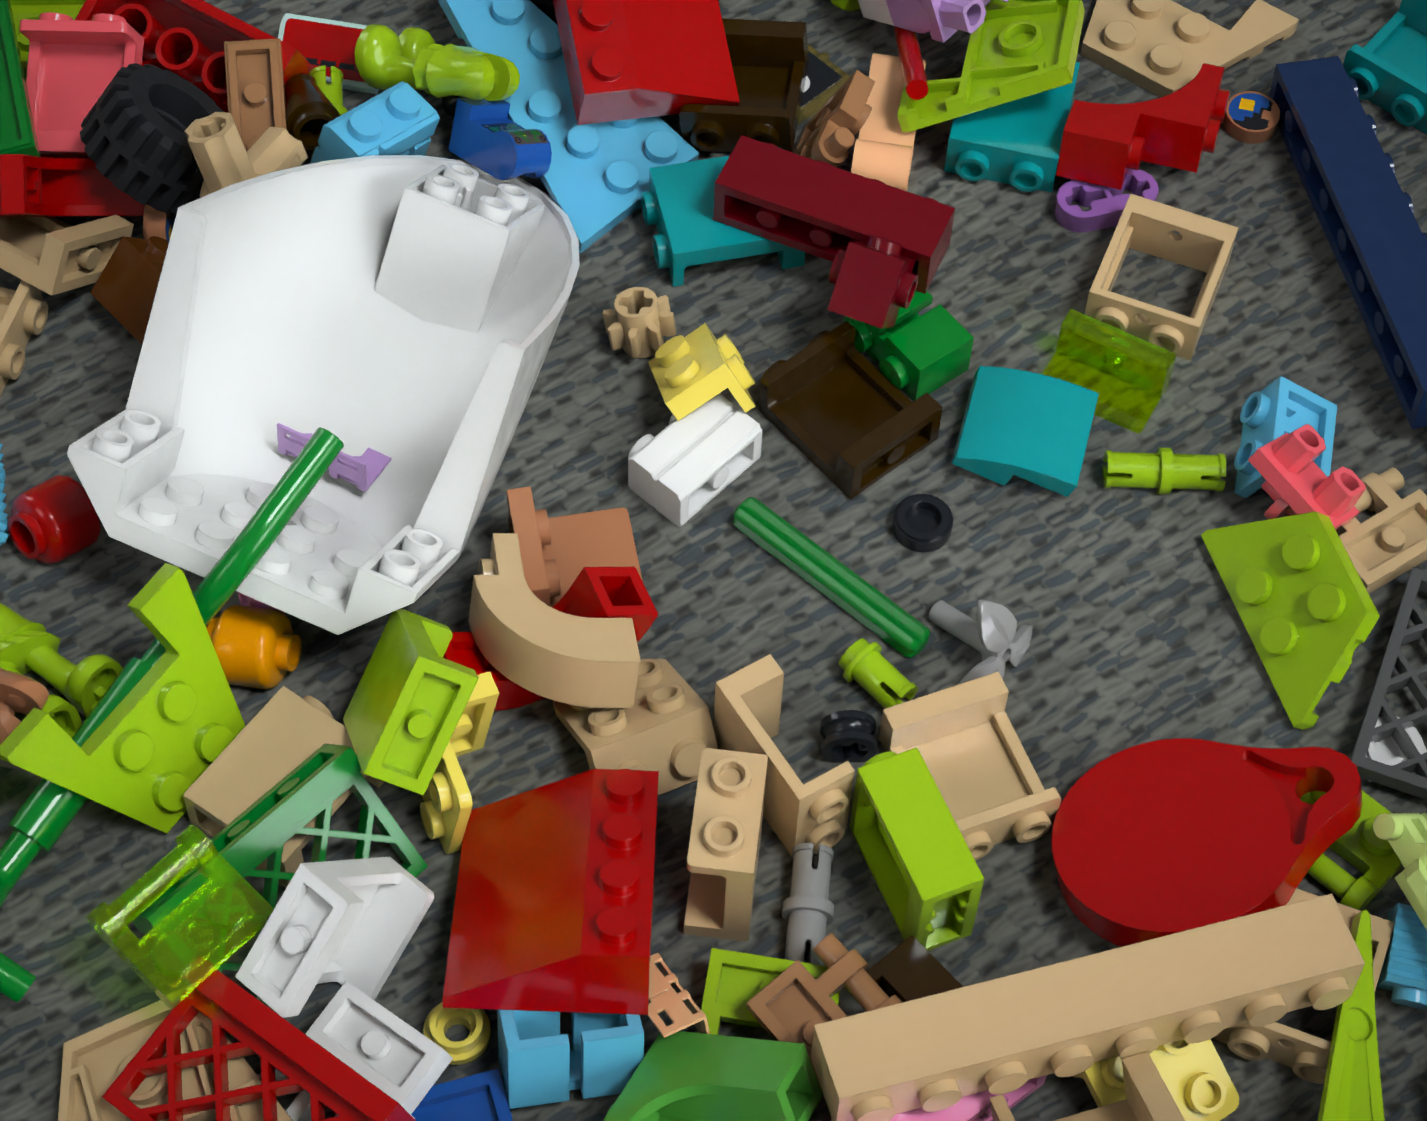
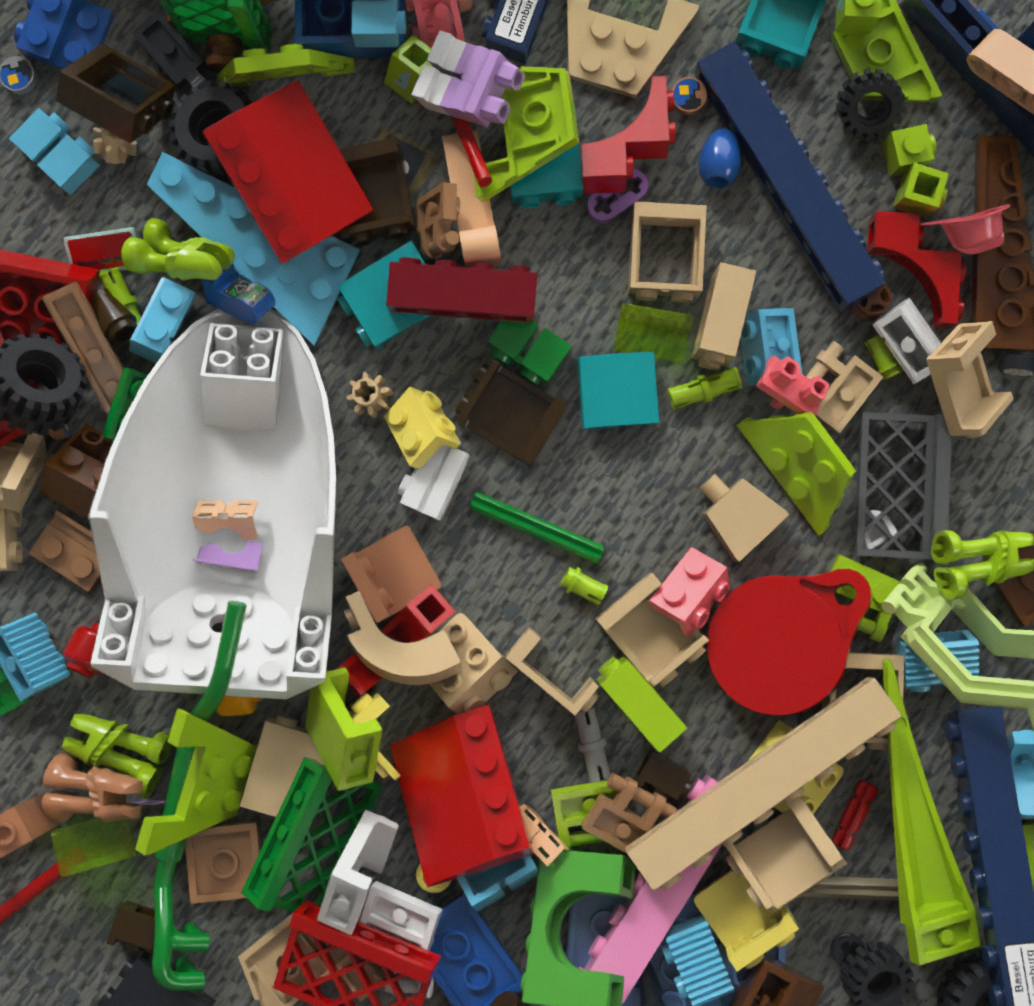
camera: 15 degrees left, 30 degrees up
clear neon green plate [86,825,274,1010] -> none
tan piece [184,112,308,198] -> none
tan panel [684,748,768,942] -> none
black bush [820,710,878,763] -> none
dark red brick [827,234,918,329] -> none
black tile [892,494,953,553] -> none
light grey plant [929,599,1033,685] -> none
none -> medium nougat plate [29,510,101,592]
none -> medium nougat plate [185,820,261,904]
none -> light nougat piece [192,501,258,540]
none -> coral bracket [649,547,731,637]
none -> tan window [691,262,756,370]
none -> blue animal [698,128,741,188]
none -> tan torso [699,474,790,562]

